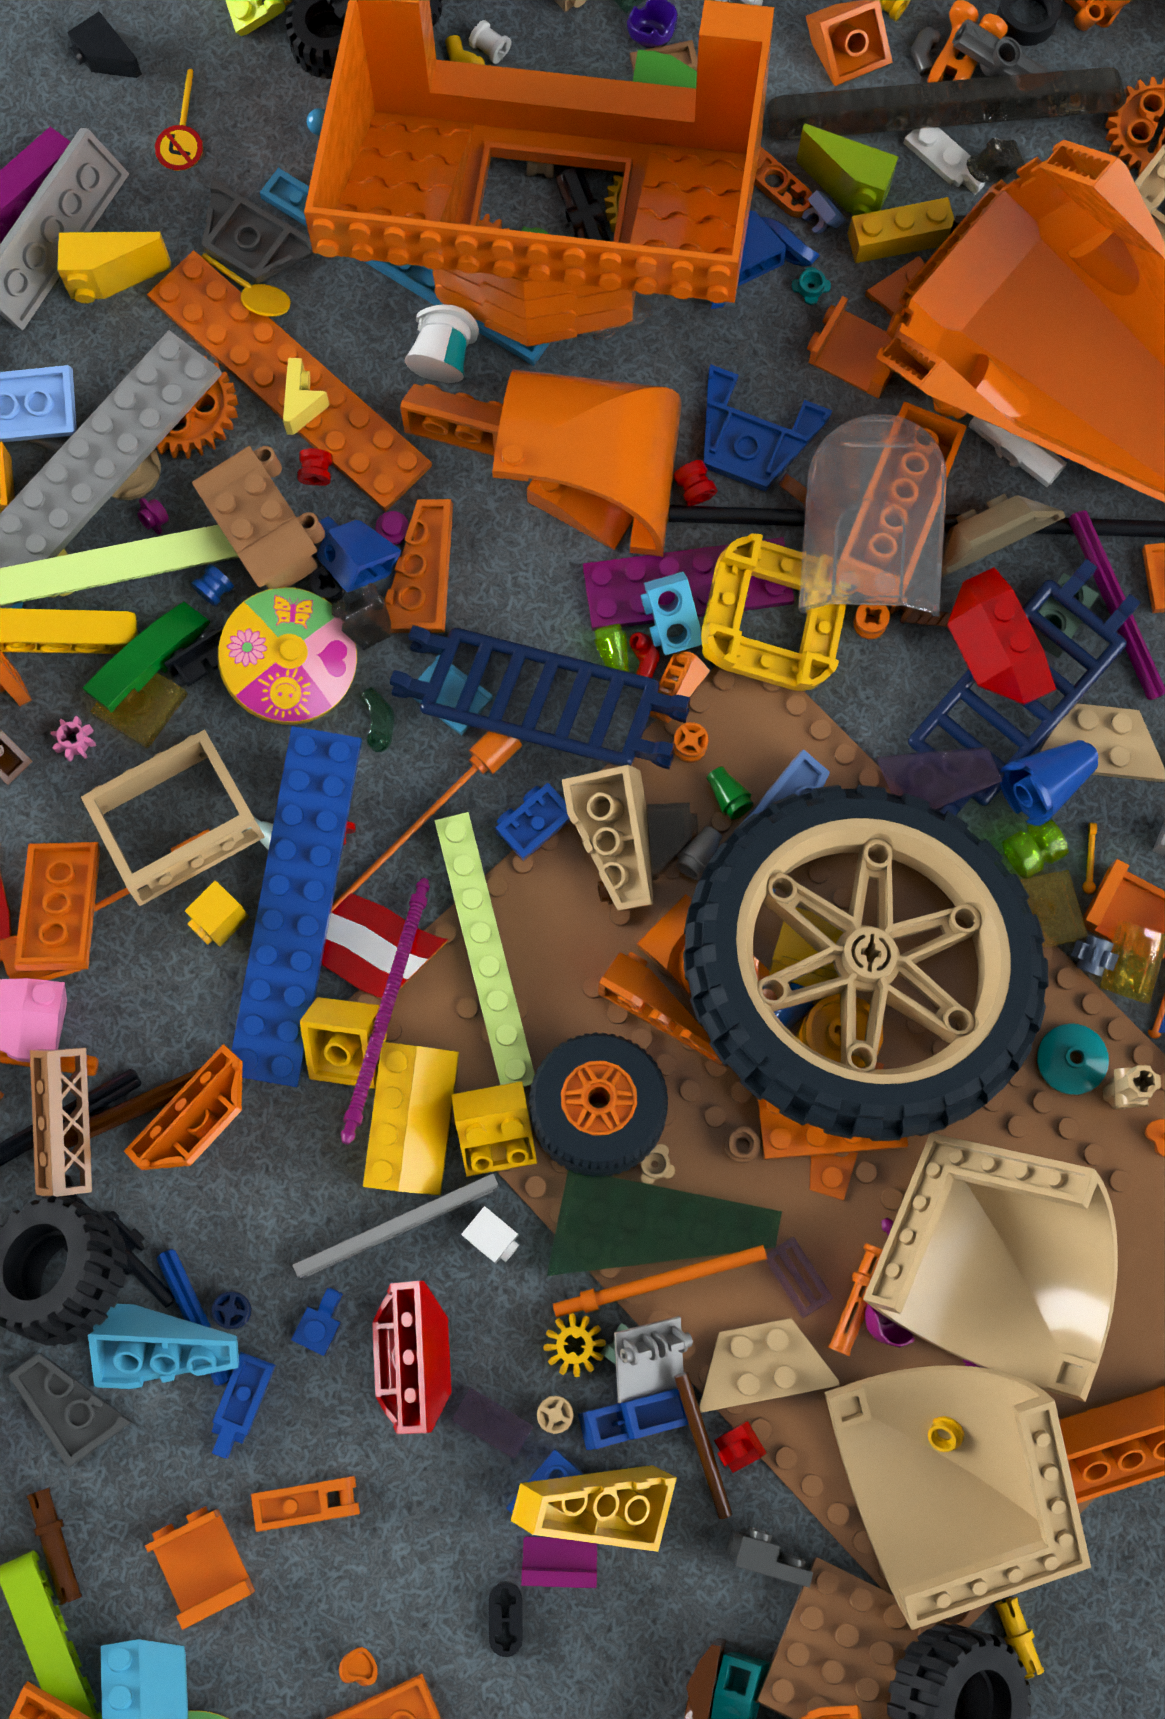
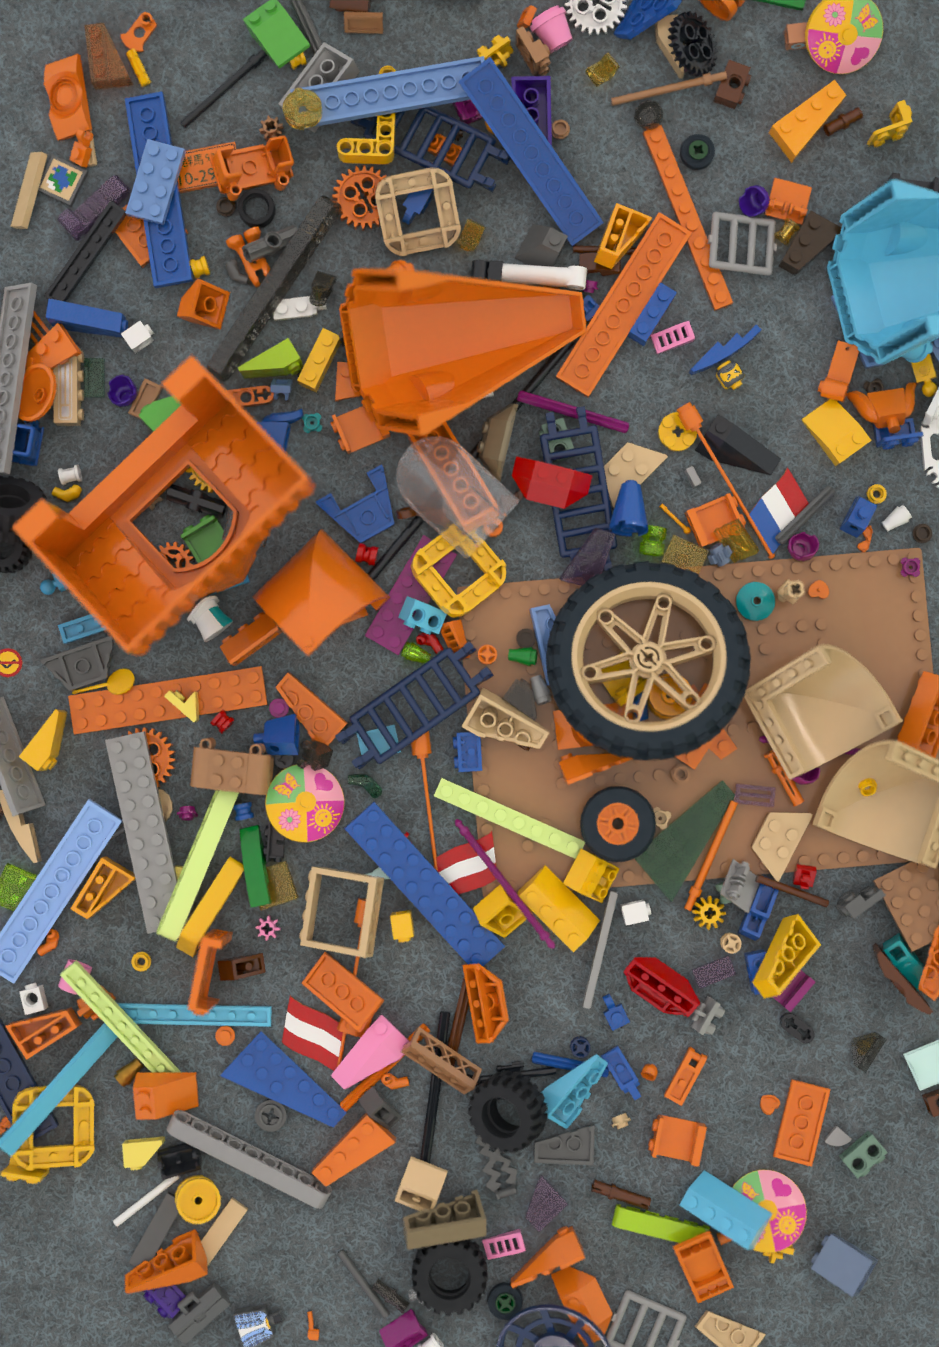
camera: 50 degrees left, 10 degrees up
none -> dark brown plate [516,629,536,648]
none -> tan plate [612,1113,631,1129]
none -> orange hinge [641,1064,658,1081]
none -> light grey hips [691,996,725,1035]

